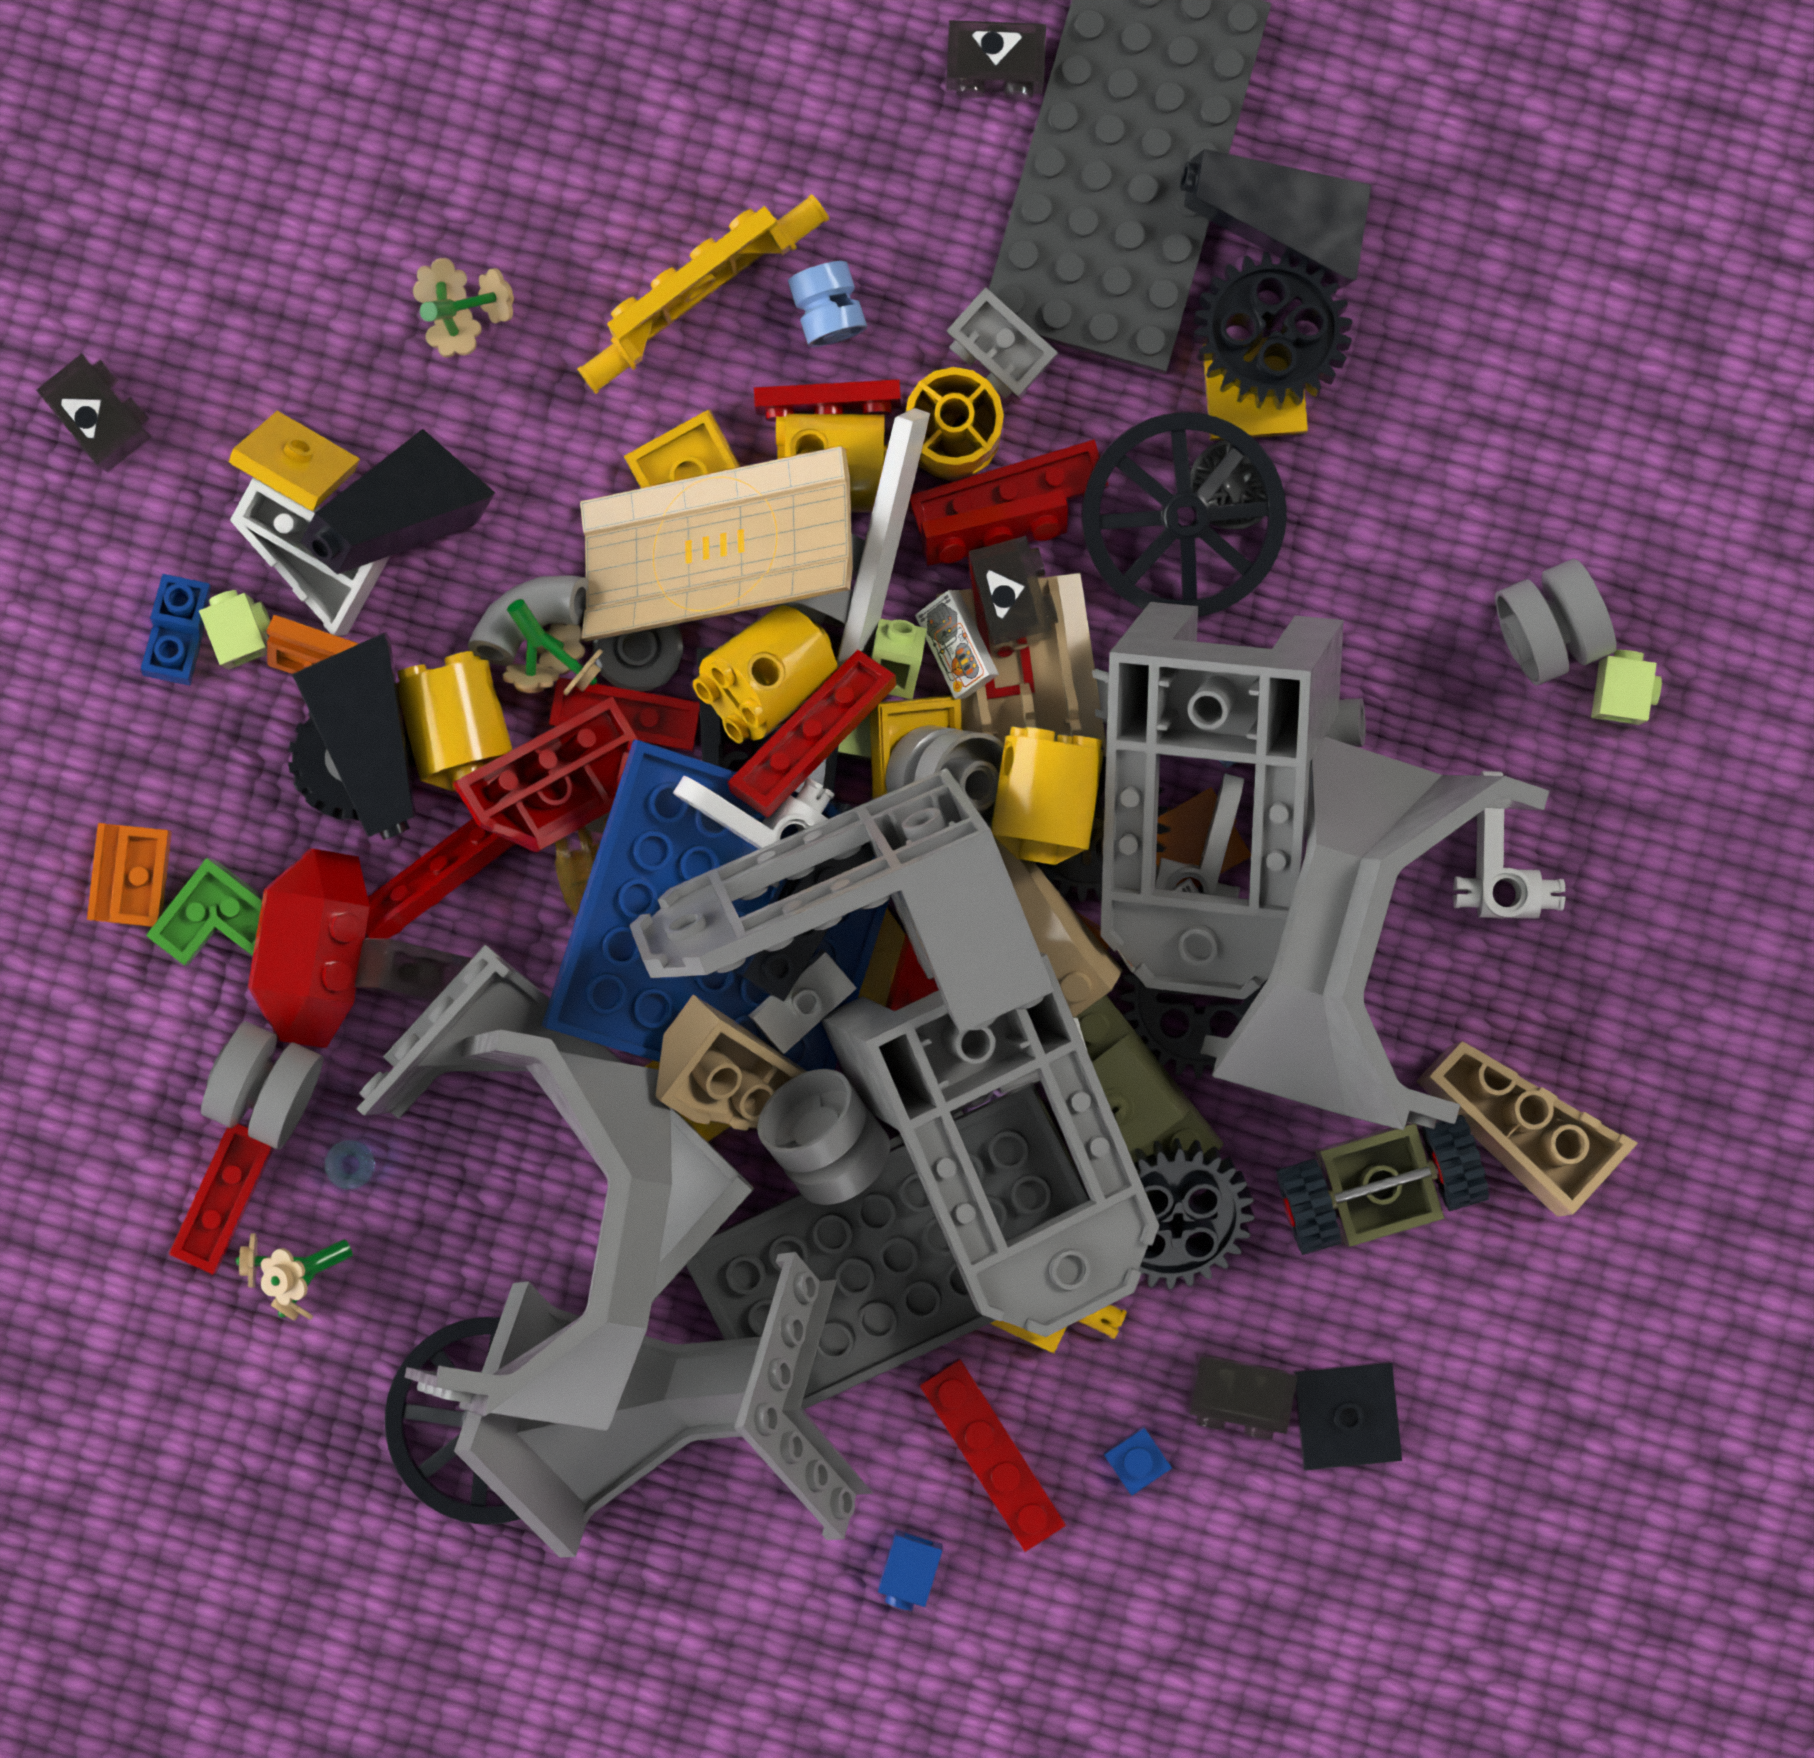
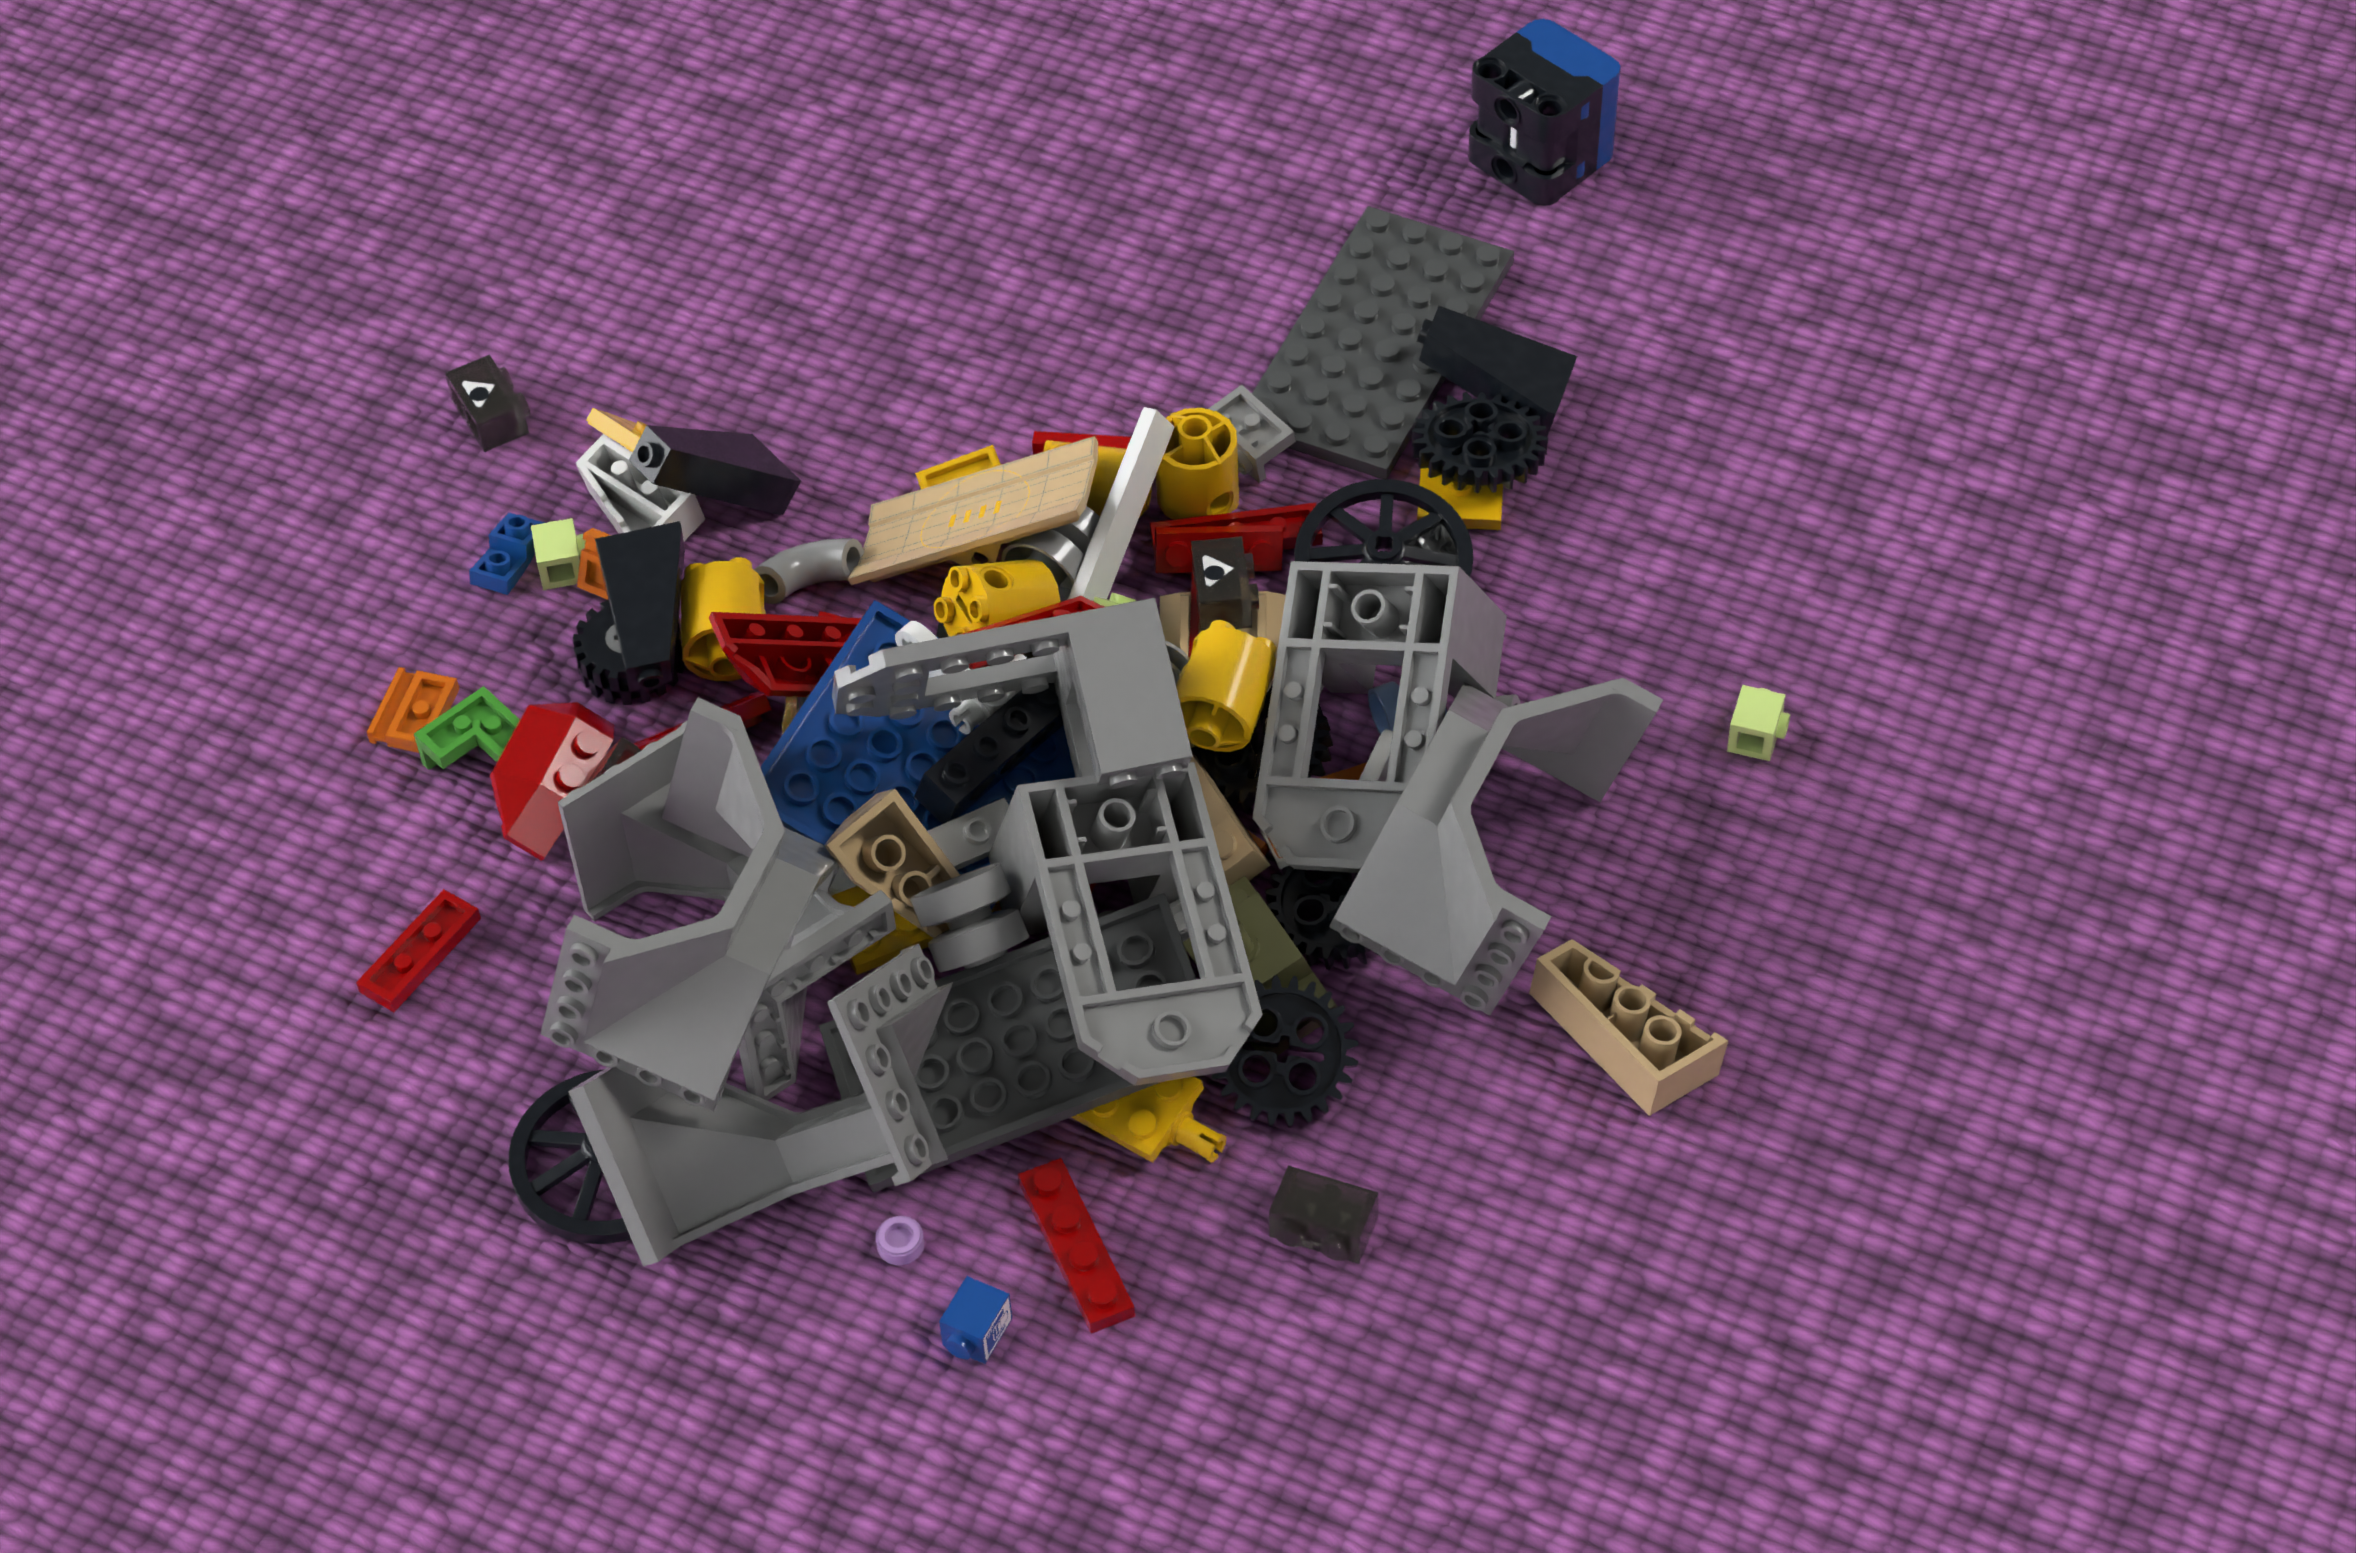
camera: 10 degrees right, 35 degrees down
light grey wheel [201,1021,324,1150] -> none
tan plant [235,1233,353,1321] -> none
clear light blue plate [325,1140,375,1189] -> none
tan plant [413,258,514,358] -> none
tan plant [503,599,603,696] -> none
yellow plate [577,194,829,394] -> none
dark grey wheel [592,624,684,692] -> none
light blue wheel [788,261,867,347] -> none
tile [915,590,999,699] -> none
clear smoke brick [946,20,1046,100] -> none
blue plate [1103,1426,1172,1496] -> none
brick [1276,1115,1489,1255] -> none
black plate [1293,1361,1402,1470] -> none
white piece [1453,771,1565,919] -> none
light grey wheel [1495,558,1616,686] -> none

